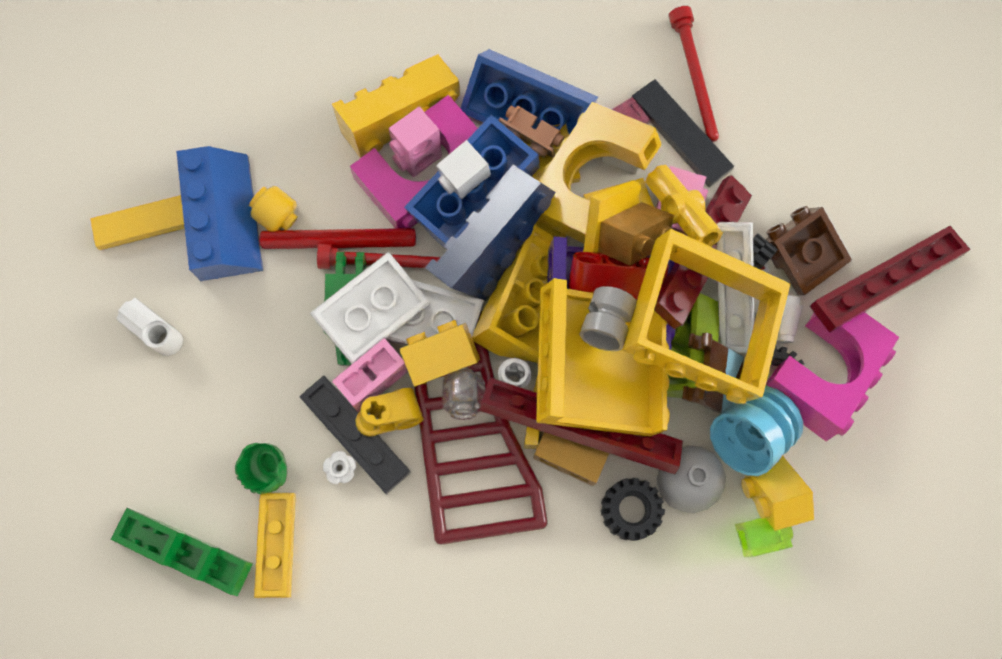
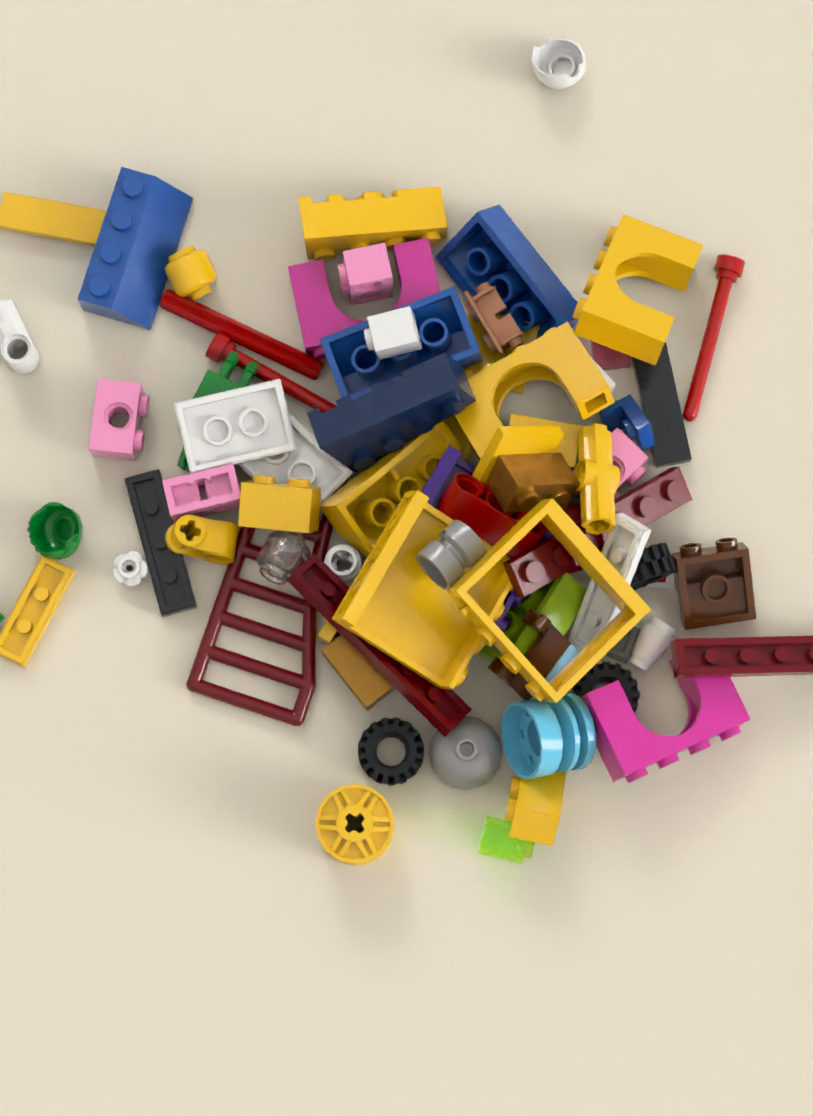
camera: 30 degrees right, 5 degrees up
none -> bright pink brick [88,379,150,461]
none -> yellow wheel [315,784,395,866]
none -> yellow arch [572,214,703,366]
none -> blue bracket [599,394,655,451]

